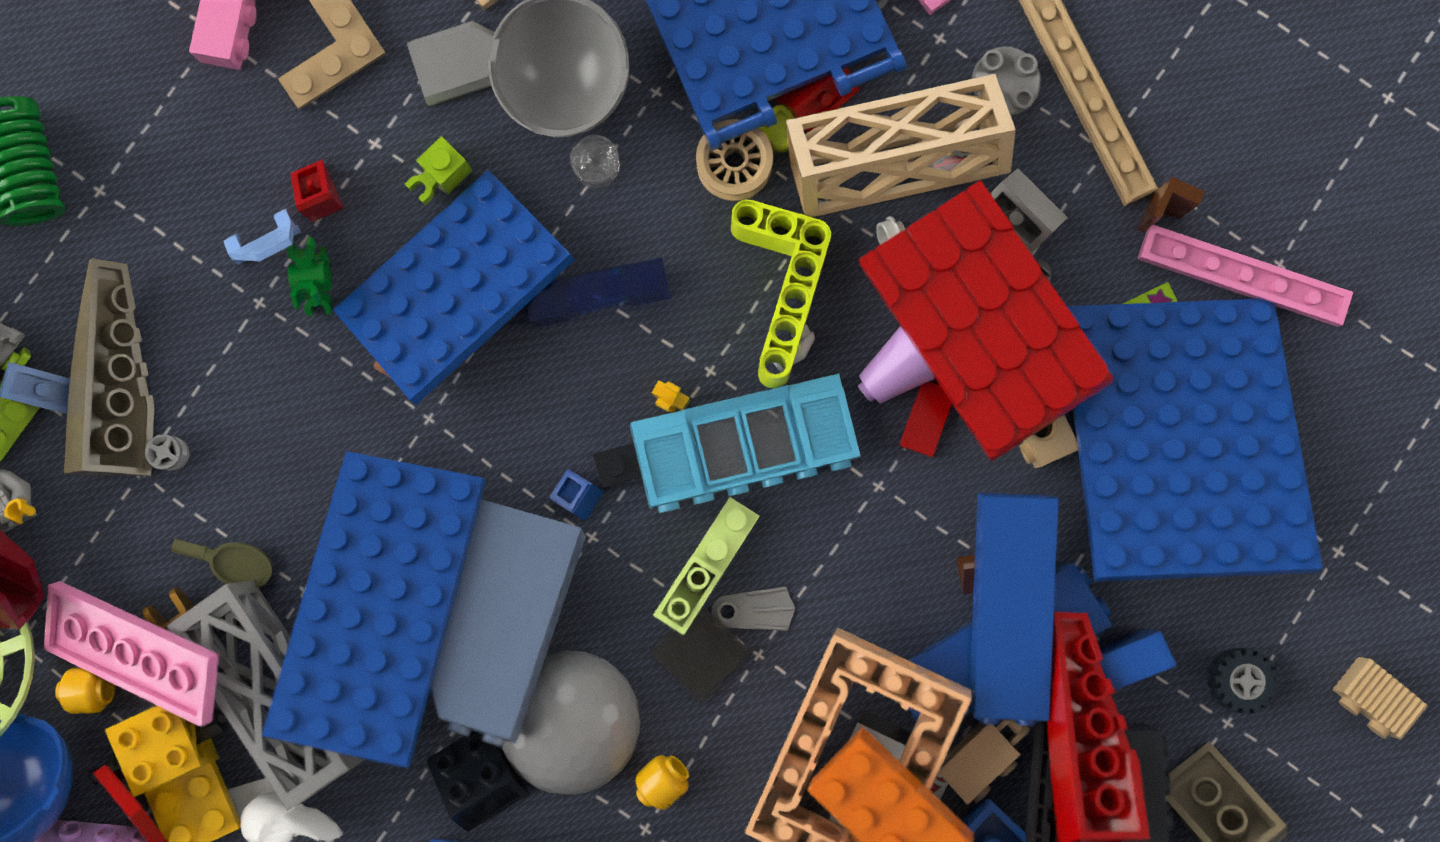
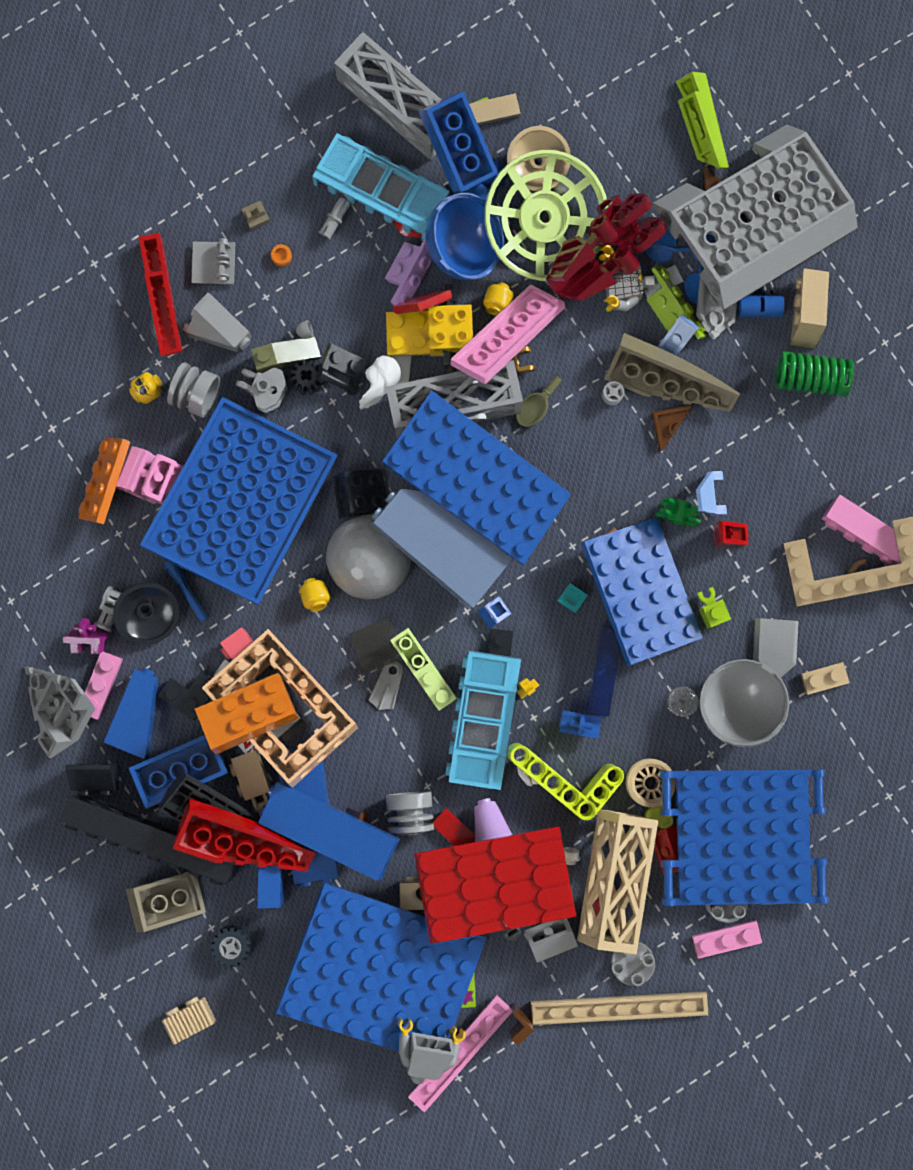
camera: 105 degrees right, 0 degrees up
none -> light grey wheel [386,791,434,835]
none -> light grey torso [398,1018,466,1084]
none -> teal plate [557,583,588,613]
none -> blue hips [559,710,602,739]
none -> reddish brown tile [651,405,691,452]

